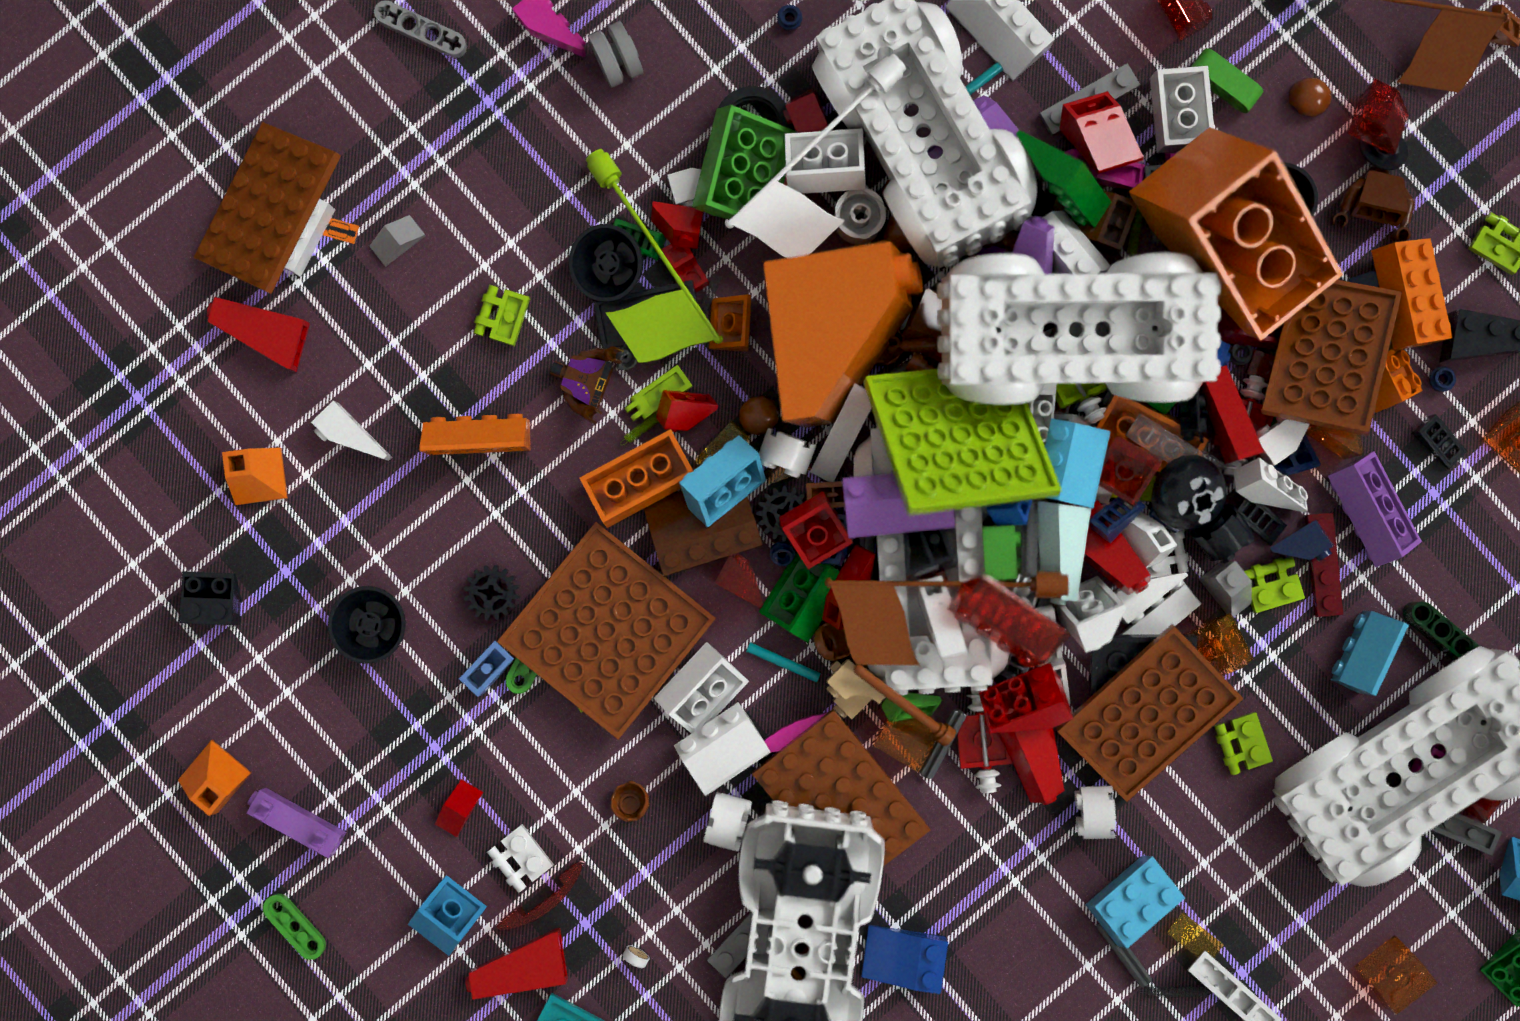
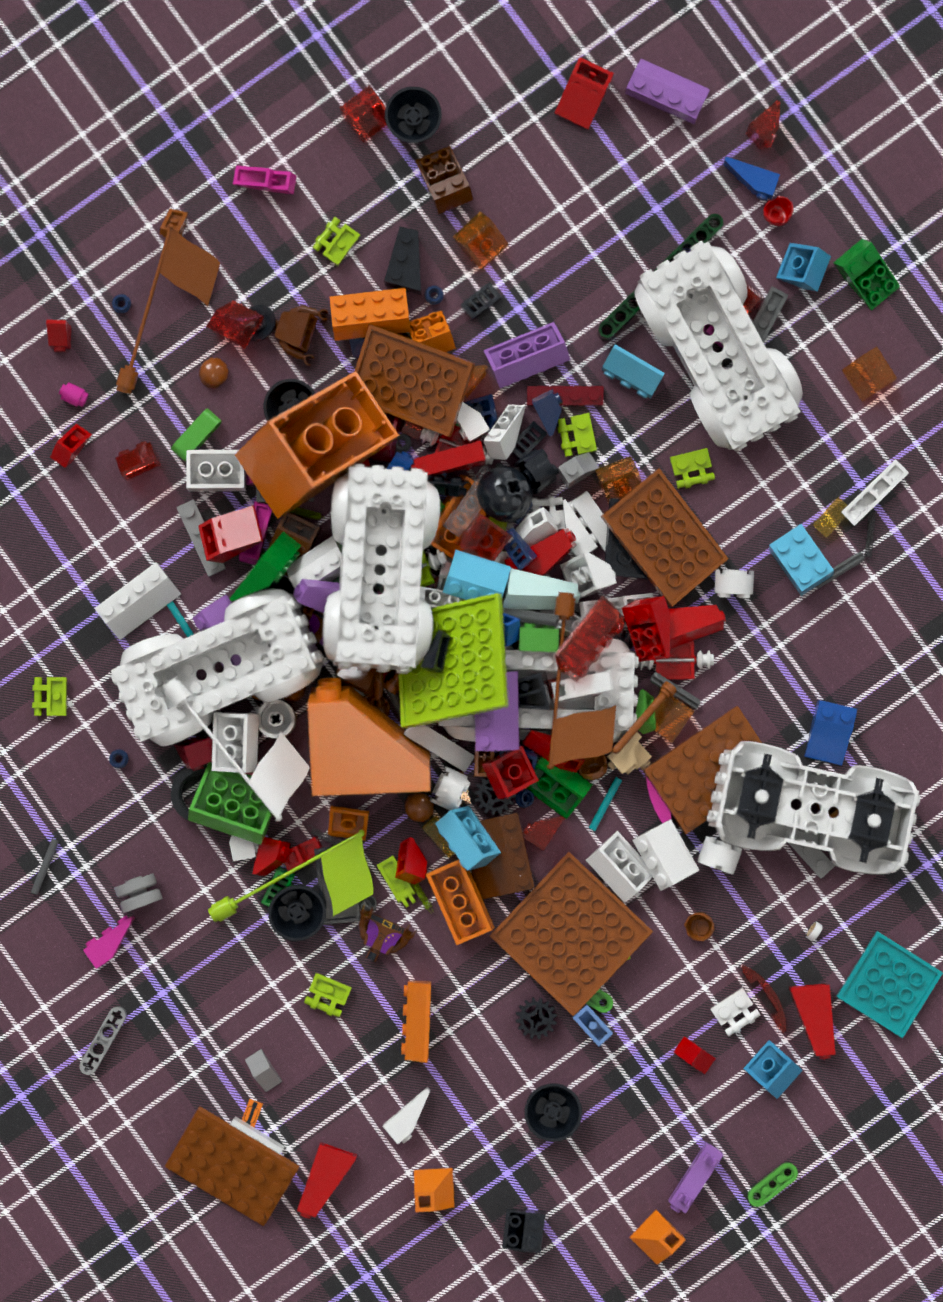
camera: 80 degrees left, 0 degrees up
none -> black slope [421,630,450,673]

